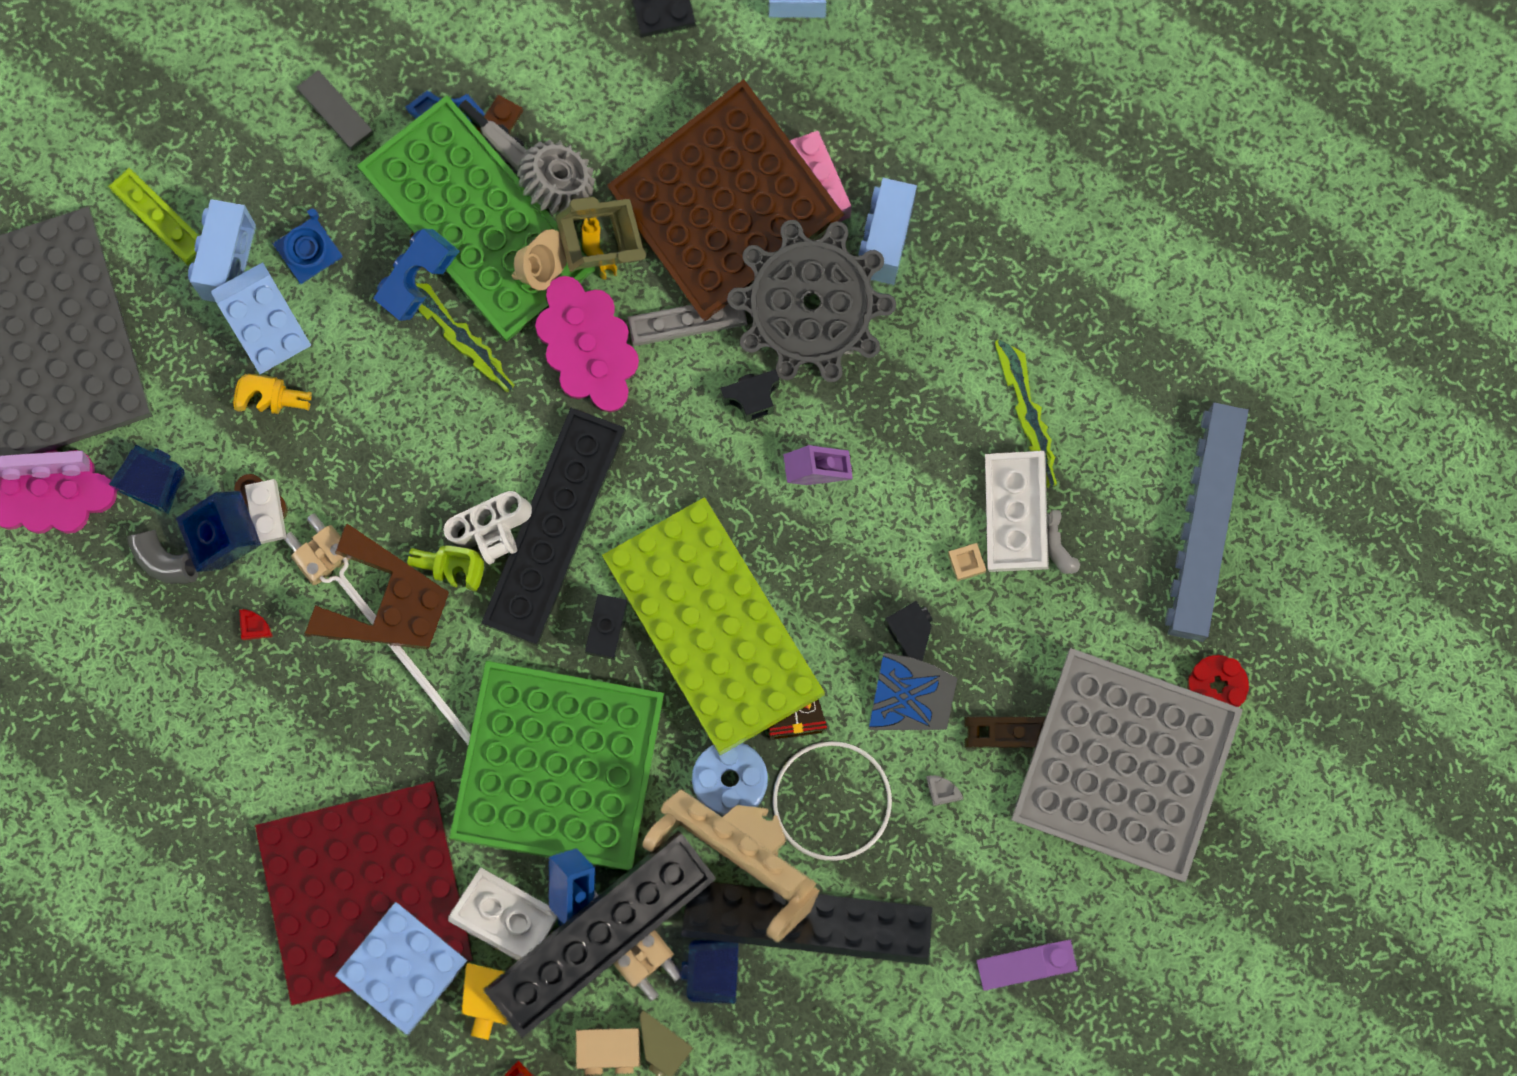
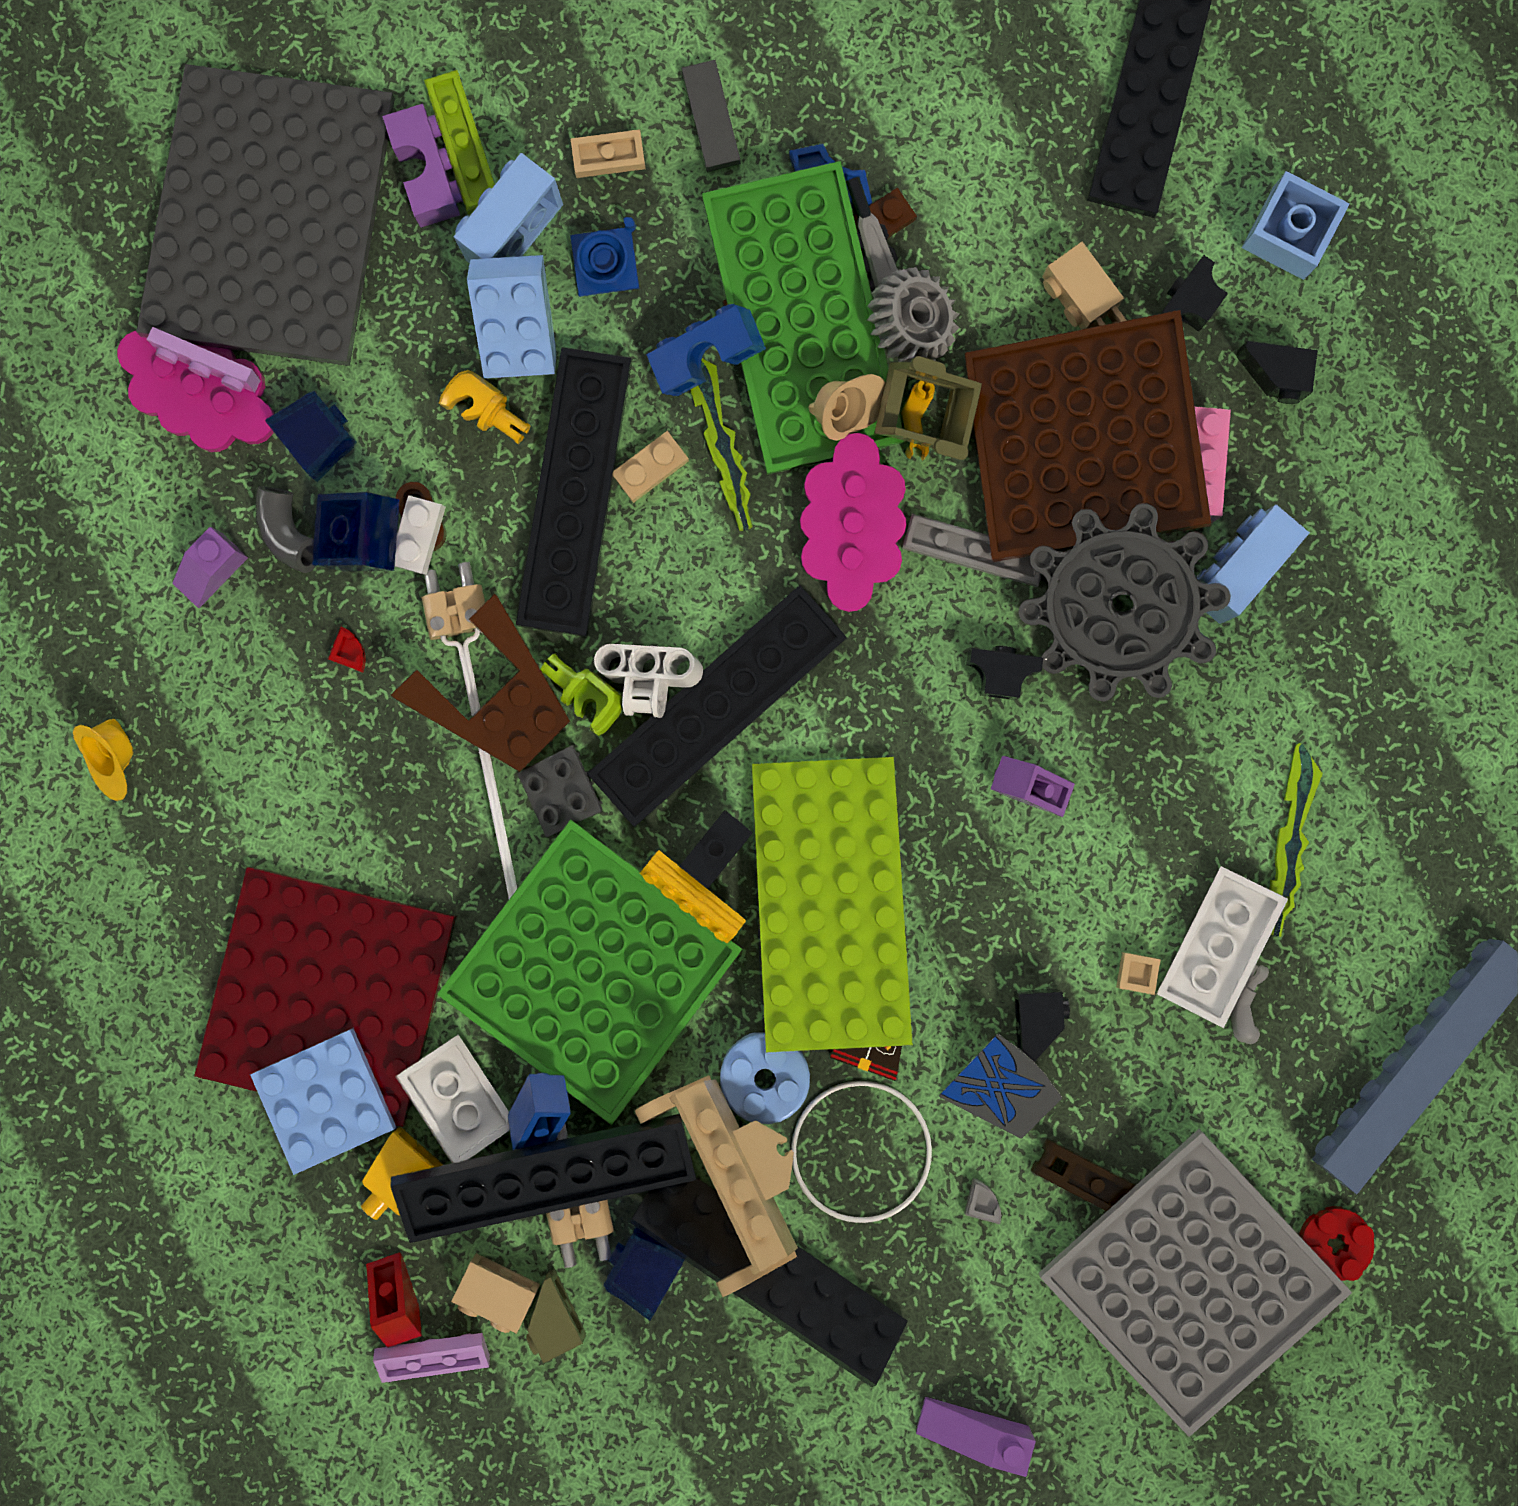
camera: 30 degrees right, 10 degrees up
none -> yellow piece [73,719,134,801]
none -> medium lavender slope [172,527,248,608]
none -> medium lavender arch [382,103,463,227]
none -> black plate [516,347,632,637]
none -> dark grey hinge [517,745,603,838]
none -> tan plate [571,130,646,178]
none -> tan plate [613,431,689,503]
none -> yellow piece [639,850,746,943]
none -> tan brick [1042,242,1127,330]
none -> black brick [1160,255,1228,332]
none -> black slope [1237,341,1318,404]

